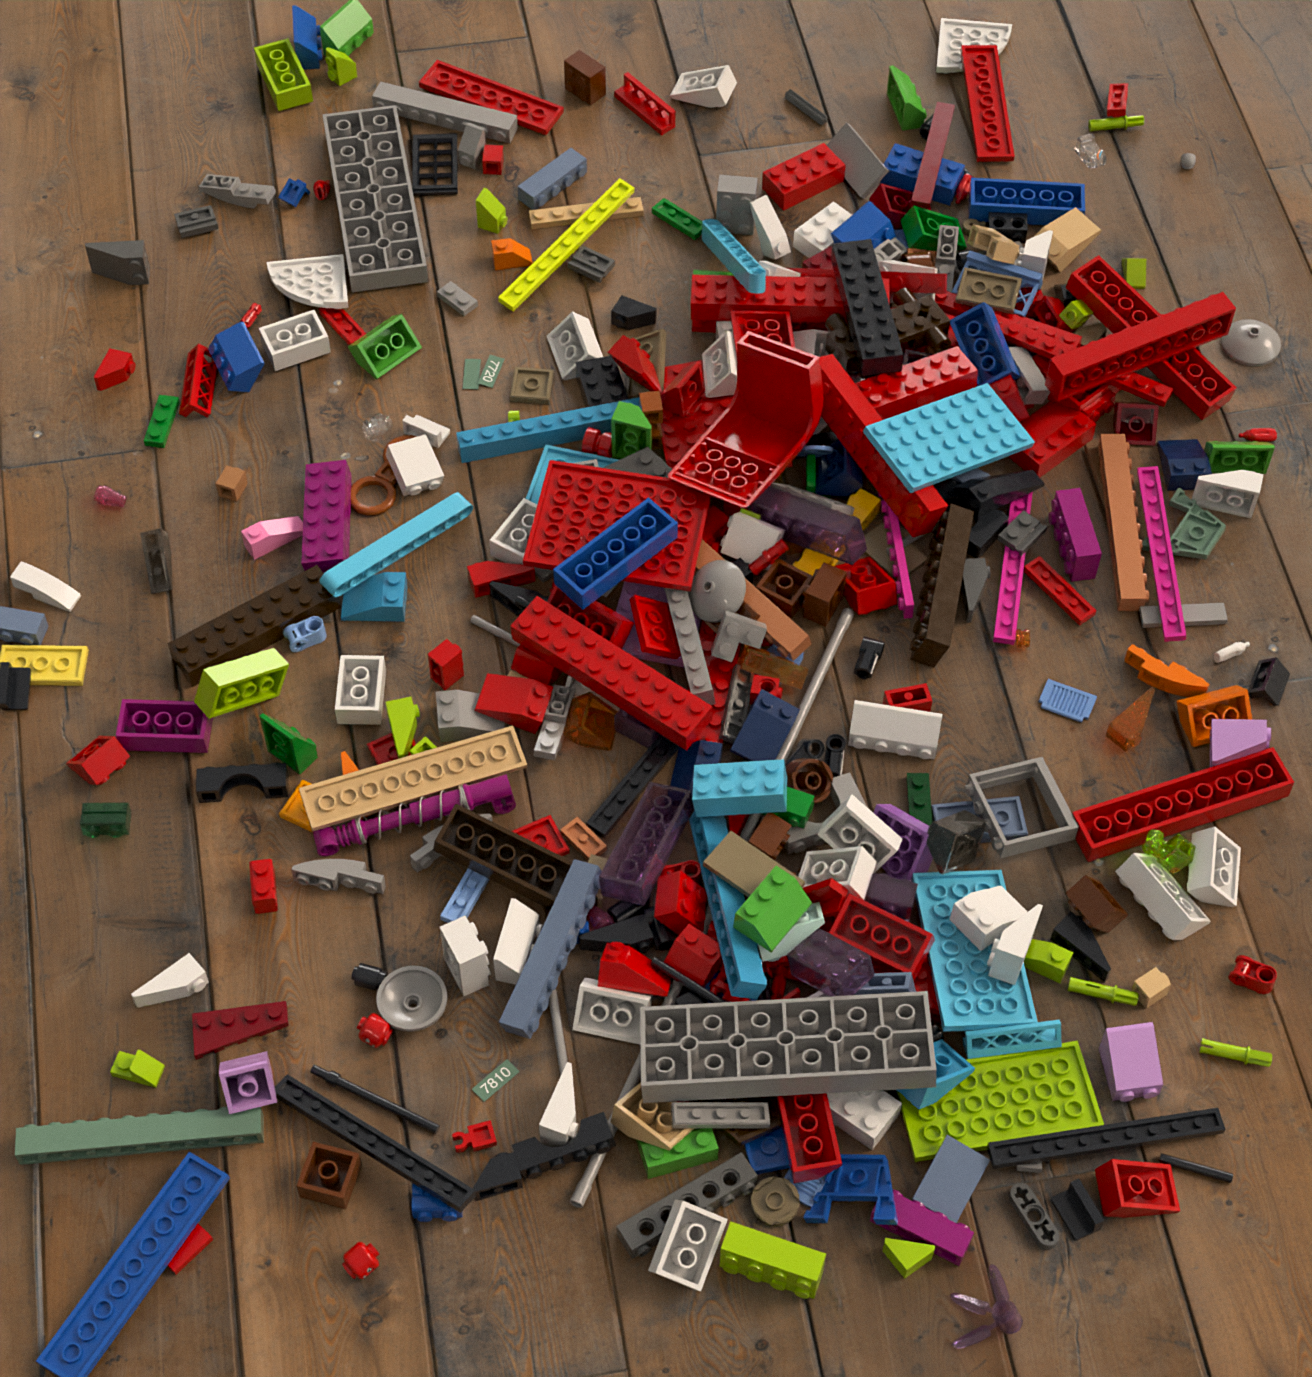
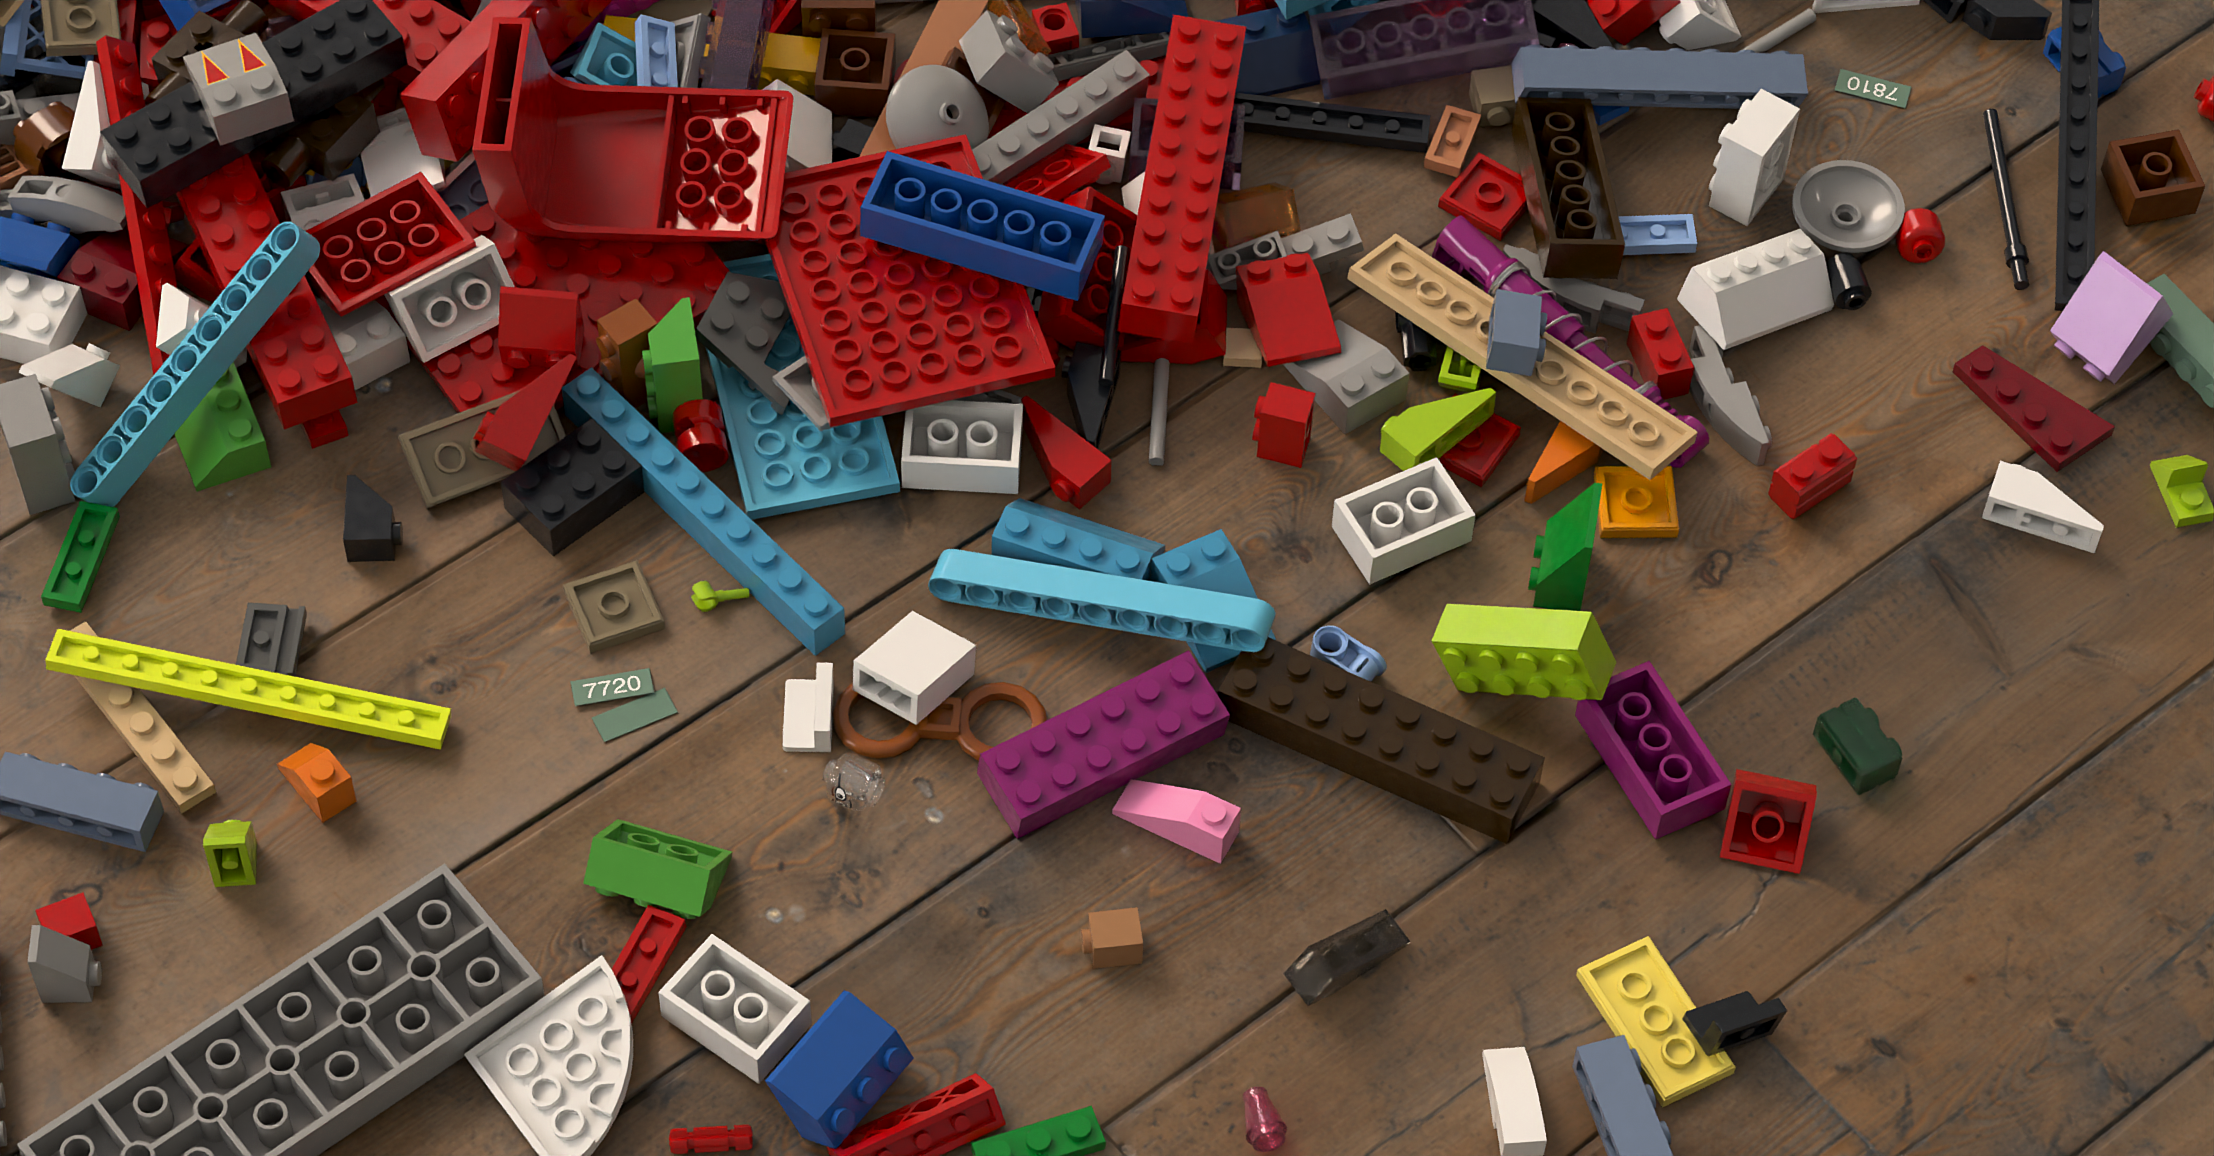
camera: 120 degrees left, 0 degrees up
black arch [196,762,289,803] -> none
black piece [412,133,458,196] -> none
light grey plate [437,281,478,316] -> none
red plate [452,1120,497,1153] -> none
white slope [493,898,543,984] -> none
white slope [547,311,603,380] -> none
red pin [748,539,789,576] -> none
none -> light grey slope [183,33,294,146]
none -> medium azure slope [570,22,637,86]
none -> light blue plate [635,14,678,87]
none -> dark azure slope [992,498,1165,581]
none -> white brick [1089,124,1131,184]
none -> sand blue brick [1486,289,1547,376]
none -> red brick [1627,308,1694,400]
none -> white slope [1677,229,1834,350]

